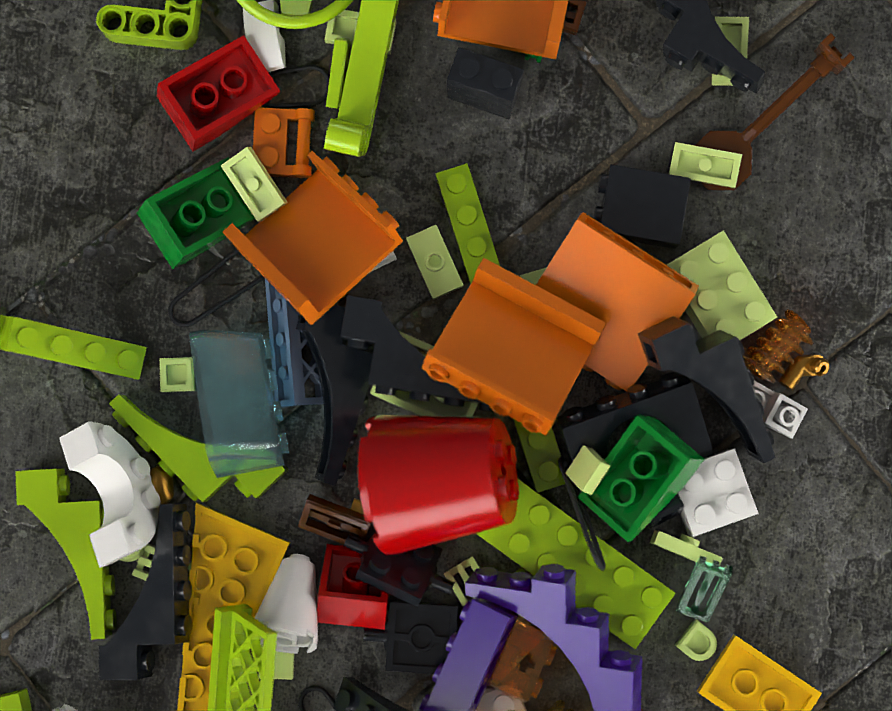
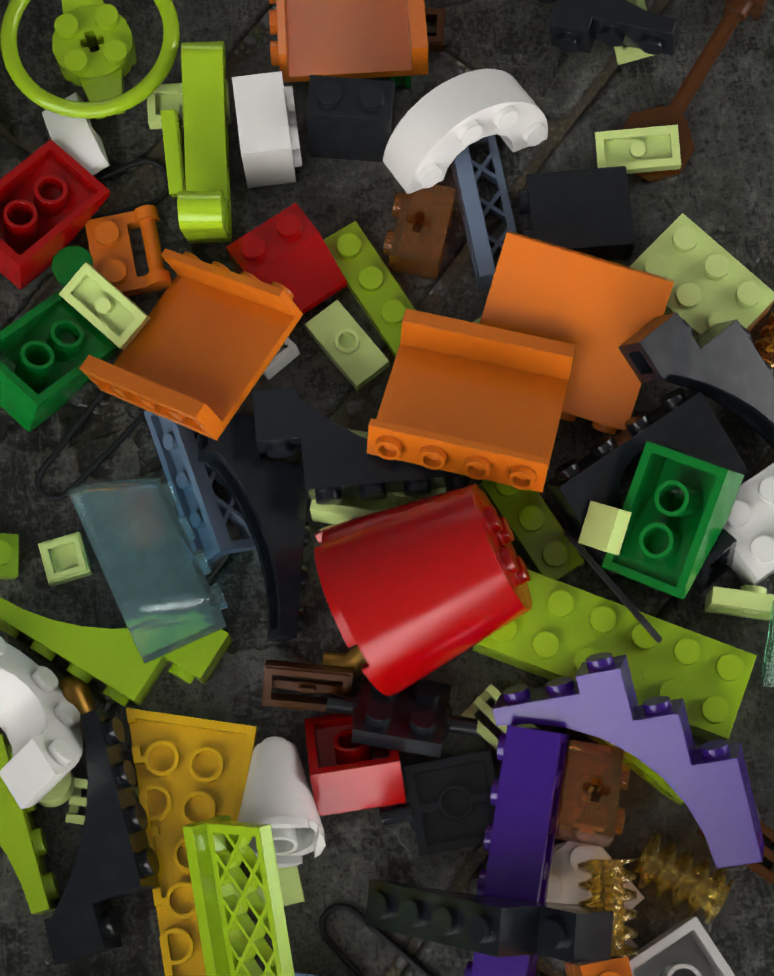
camera: 15 degrees left, 10 degrees down
none -> green tile [52,245,93,287]
none -> red slope [226,202,348,314]
none -> white brick [232,71,302,188]
none -> white brick [383,69,548,194]
none -> clear orange brick [383,185,456,280]
none -> sand blue fence [450,135,517,291]

